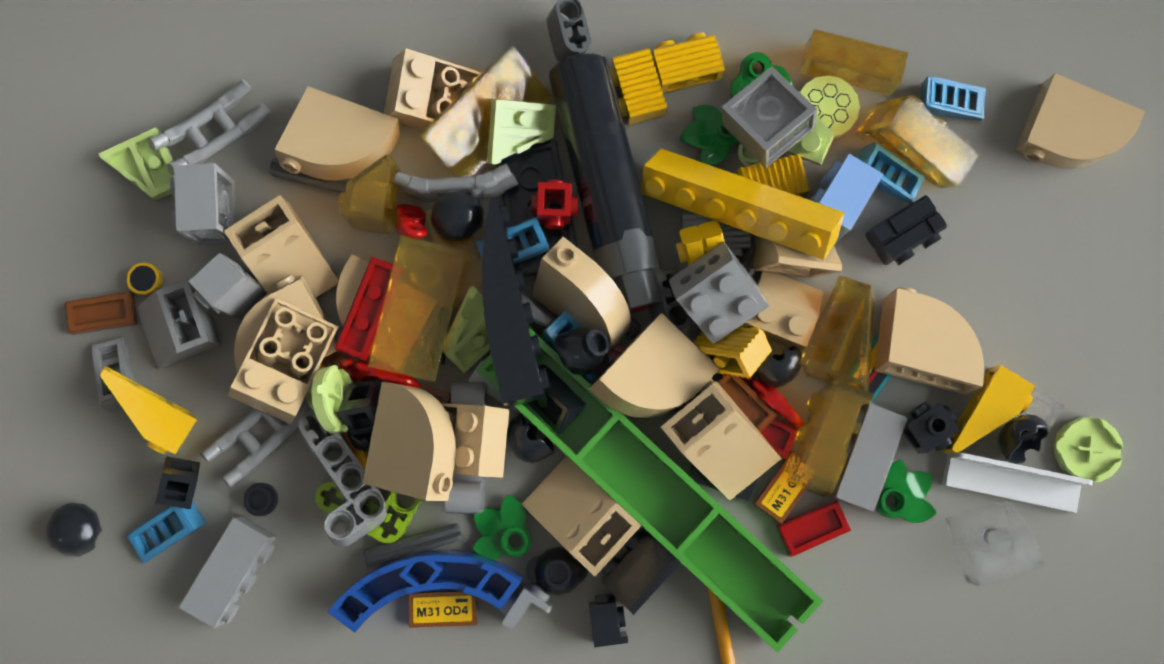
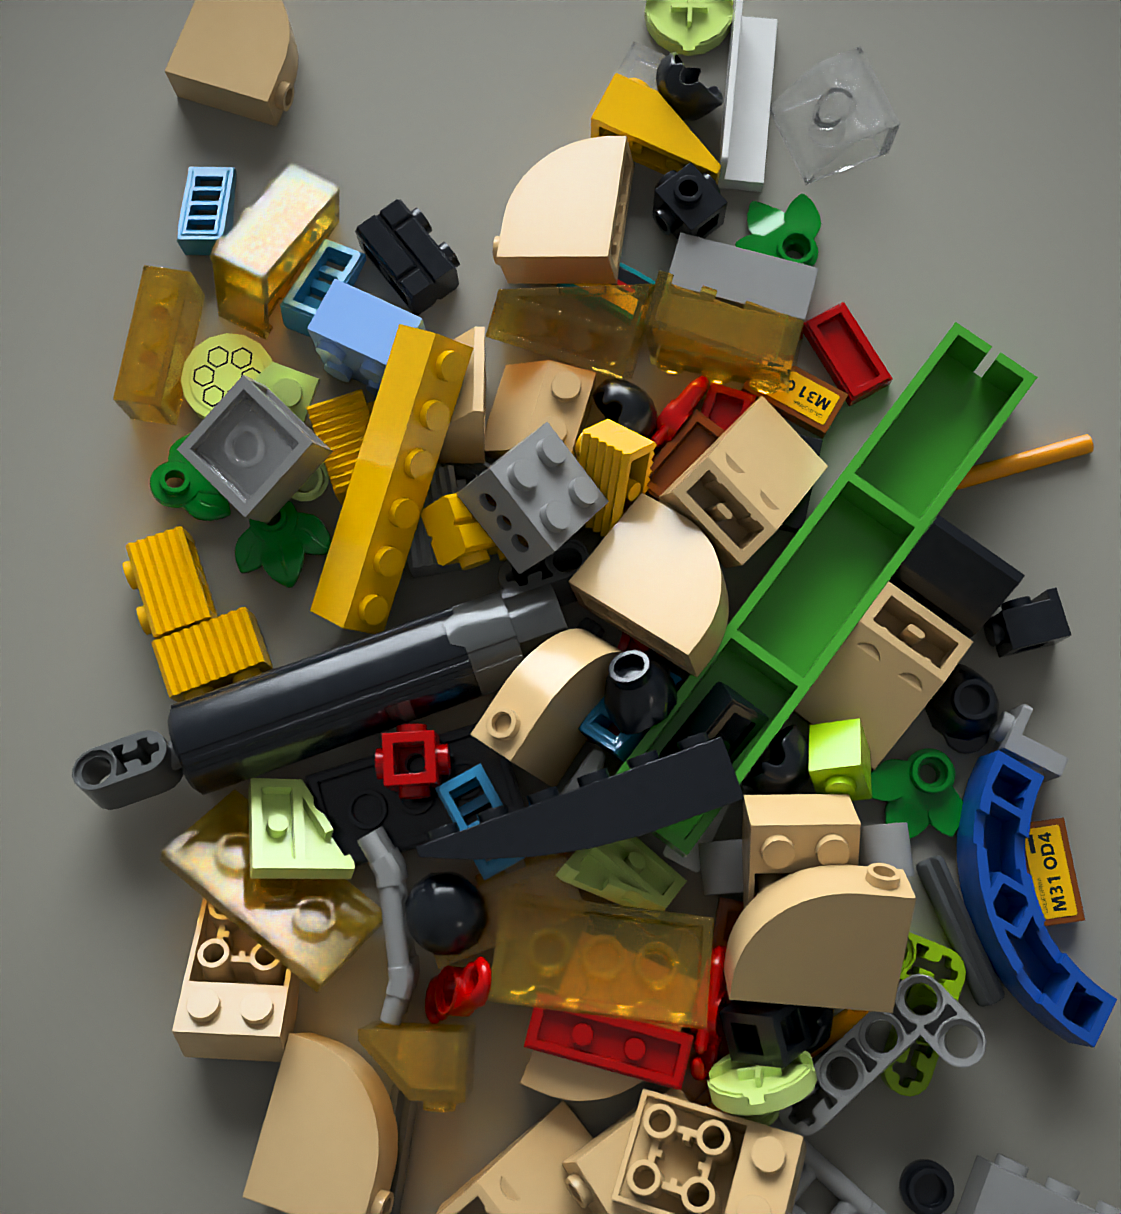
camera: 90 degrees left, 5 degrees down
none -> lime brick [808,718,872,801]

